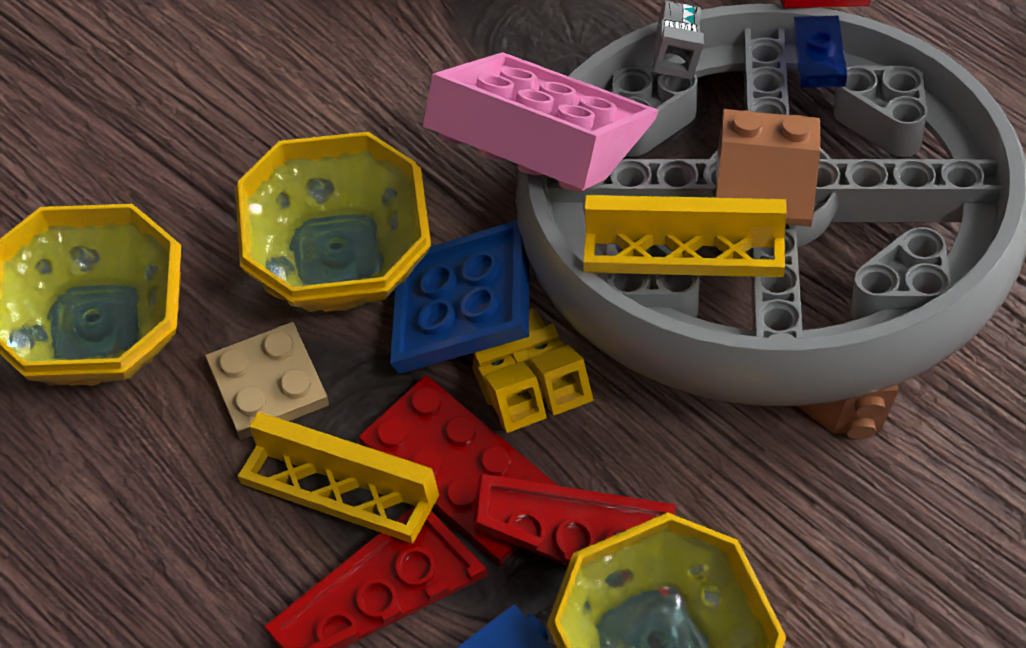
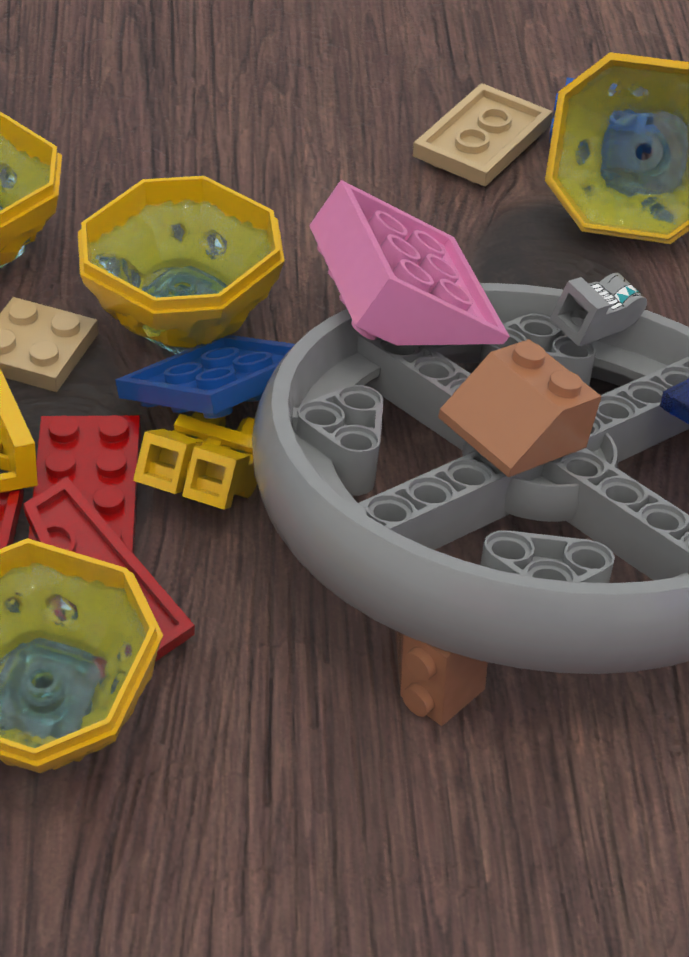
camera: 45 degrees right, 15 degrees down
yellow fence [583,195,787,277] -> none

